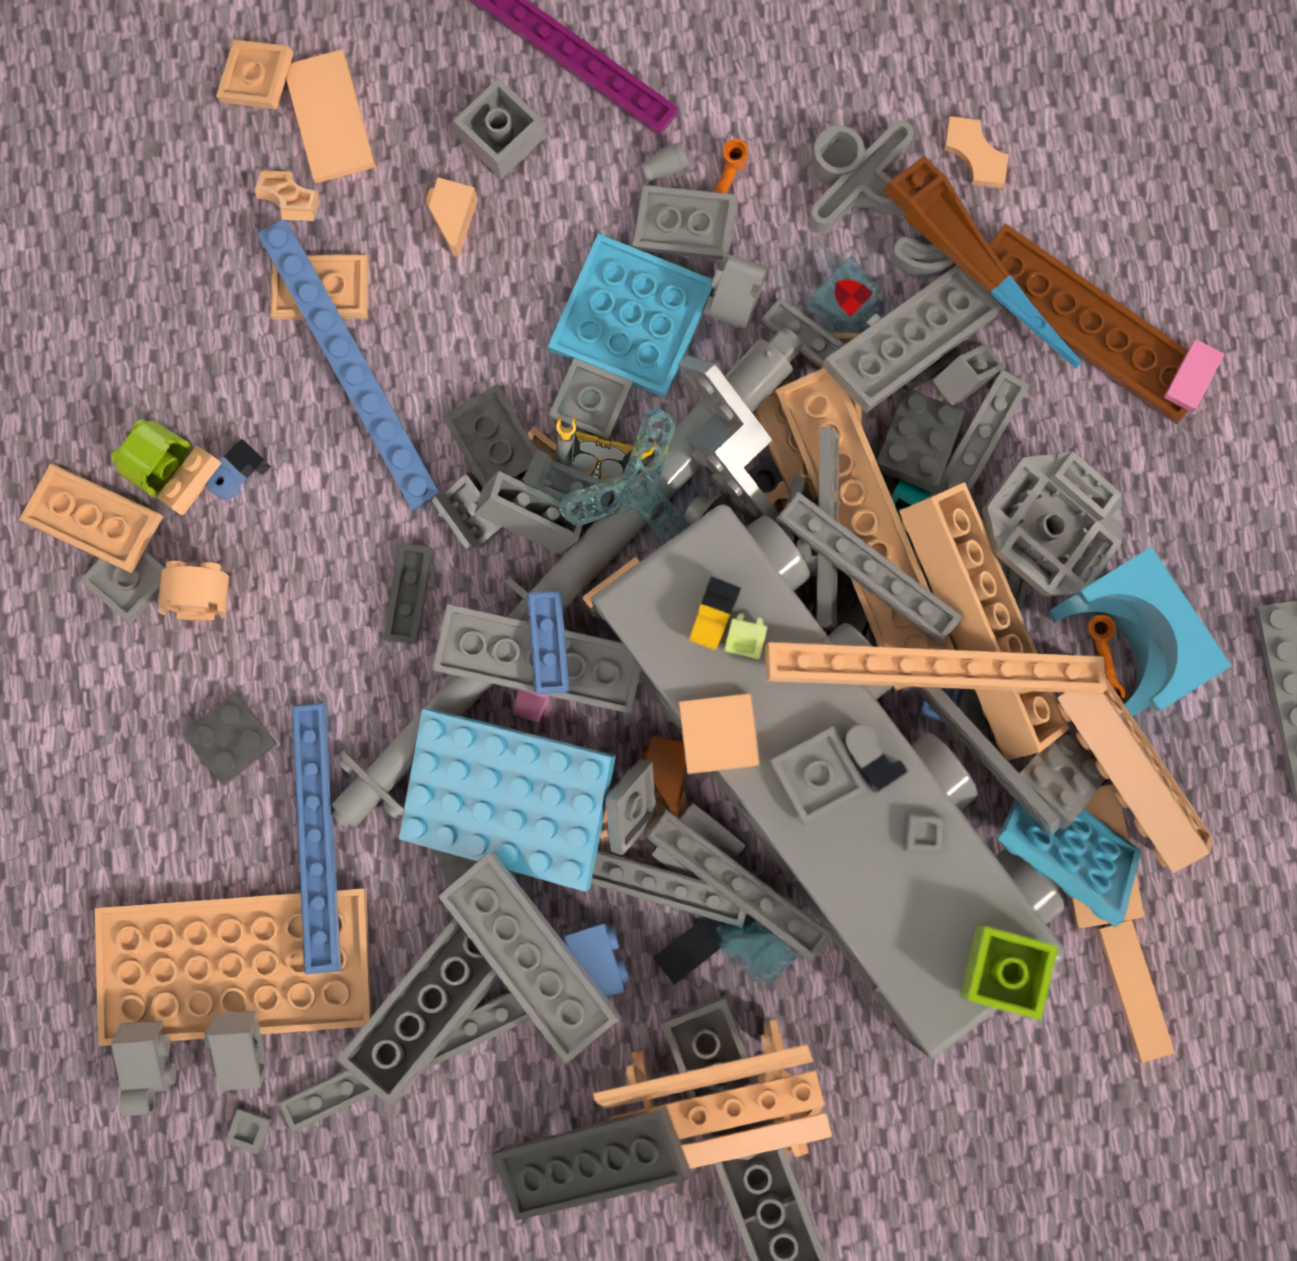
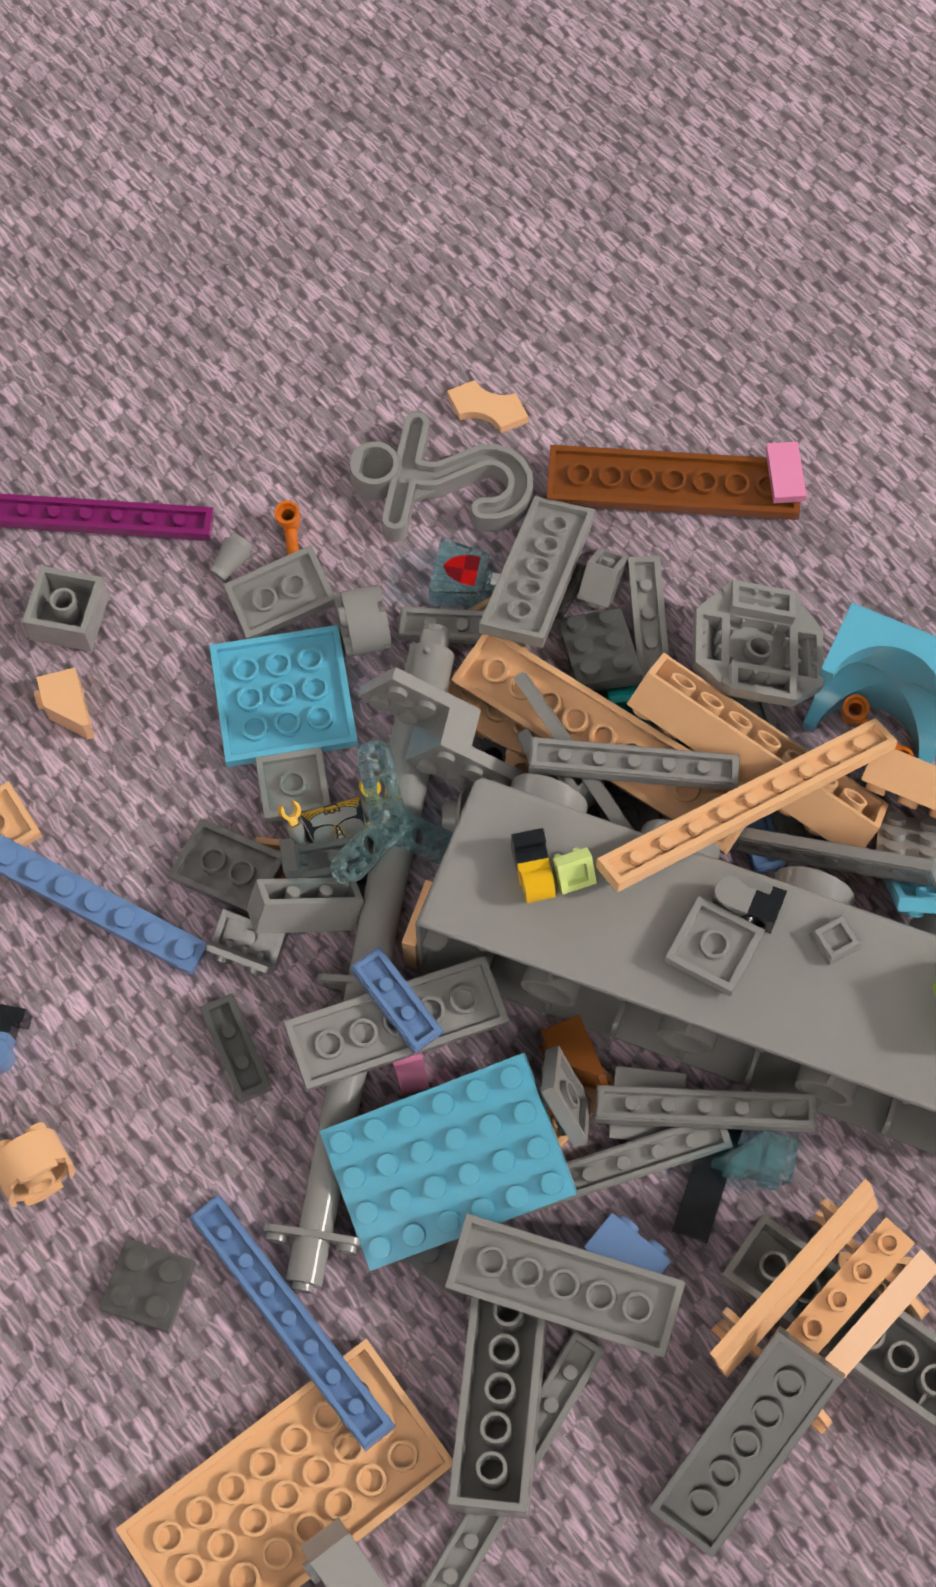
camera: 35 degrees left, 15 degrees down
light nougat tile [679,694,759,774] -> none
dark orange plate [883,156,1081,368] -> none

